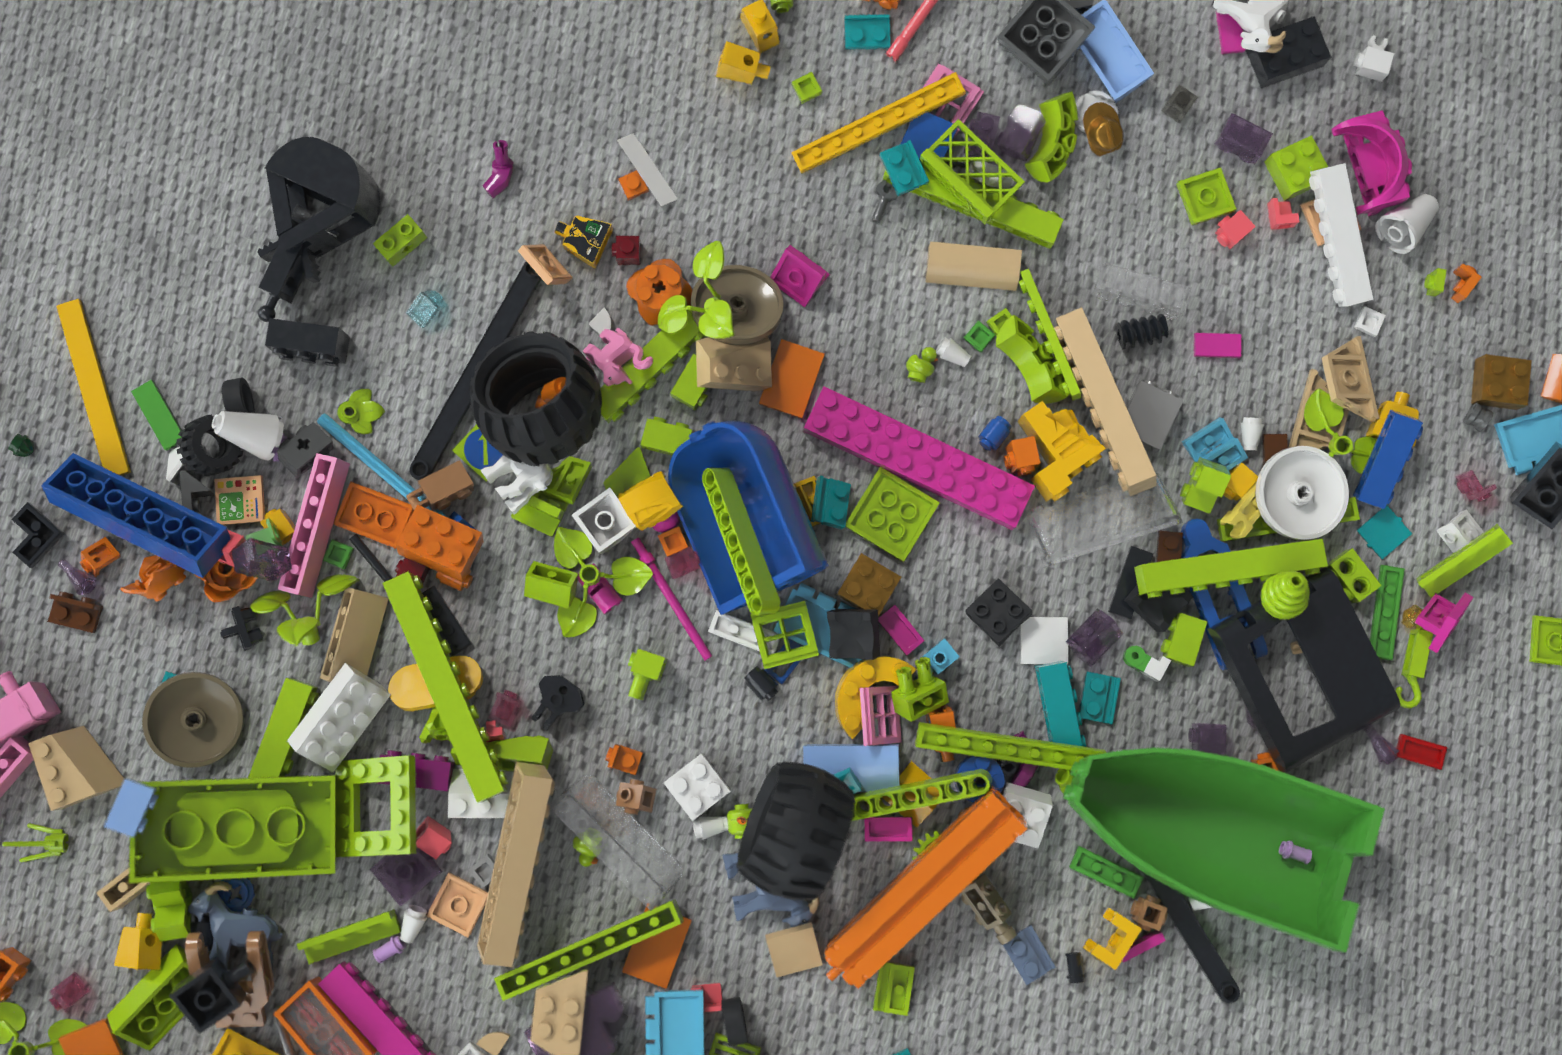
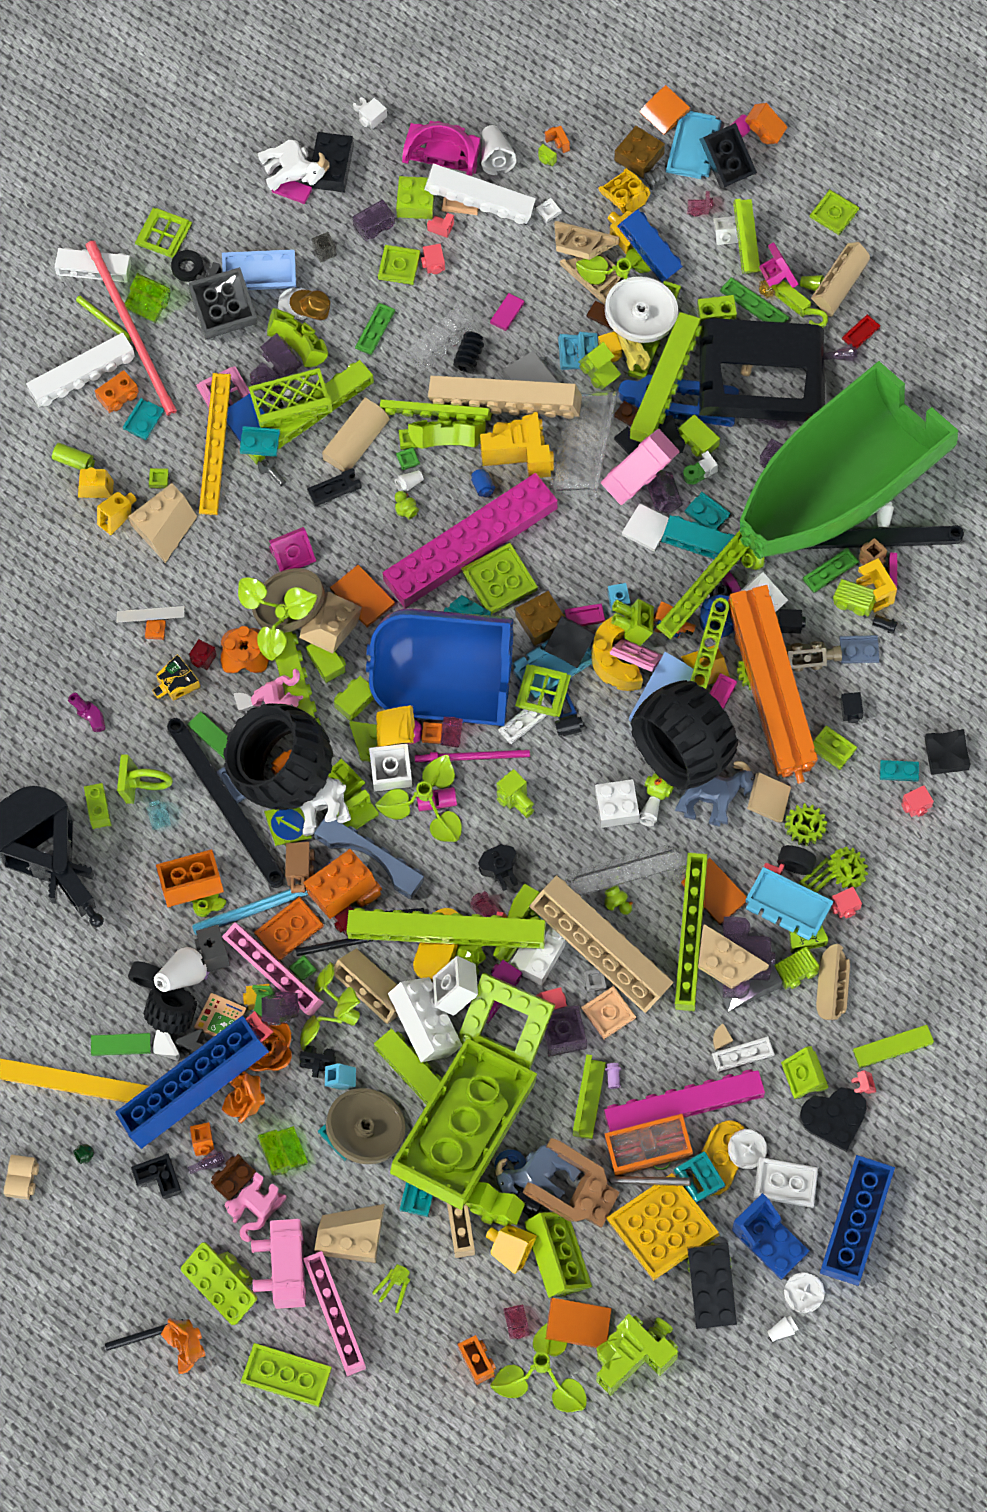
camera: 55 degrees left, 15 degrees down
light blue brick [104,778,159,837] -> none
black brick [169,956,255,1034] -> none
black brick [265,318,350,367] -> none
white cone [400,905,427,943] -> none
light nougat tile [518,244,572,285] -> none
lime brick [524,561,578,609] -> none
orange brick [541,377,566,403] -> none
orange bracket [605,744,643,775] -> none
medium nougat brick [615,779,656,815] -> none
lime beam [702,468,780,615] -> none
black brick [965,578,1032,647] -> none
orange brick [1004,436,1040,477] -> none
white cone [1240,417,1264,451] -> none
lime piece [1261,571,1310,619] -> none
lavender pin [1279,840,1312,865] -> none
teal piece [1356,505,1412,560] -> none
none -> lime tile [117,754,173,804]
none -> tan wedge [128,483,197,563]
none -> orange brick [156,849,224,908]
none -> bright green tile [187,711,228,760]
none -> bright pink animal [224,1172,287,1242]
none -> clear neon green brick [257,1126,308,1176]
none -> black plate [307,468,361,507]
none -> sand blue arch [314,817,424,900]
none -> medium azure brick [325,1063,356,1090]
none -> bright green tile [355,303,395,355]
none -> white brick [433,956,478,1016]
none -> yellow slope [598,168,651,213]
none -> bright pink piece [601,429,679,505]
none -> black brick [778,609,806,634]
none -> lime gear [785,803,827,846]
none -> lime cone [800,275,825,291]
none -> tan brick [811,242,870,317]
none -> lime brick [833,579,876,616]
none -> black brick [840,692,863,723]

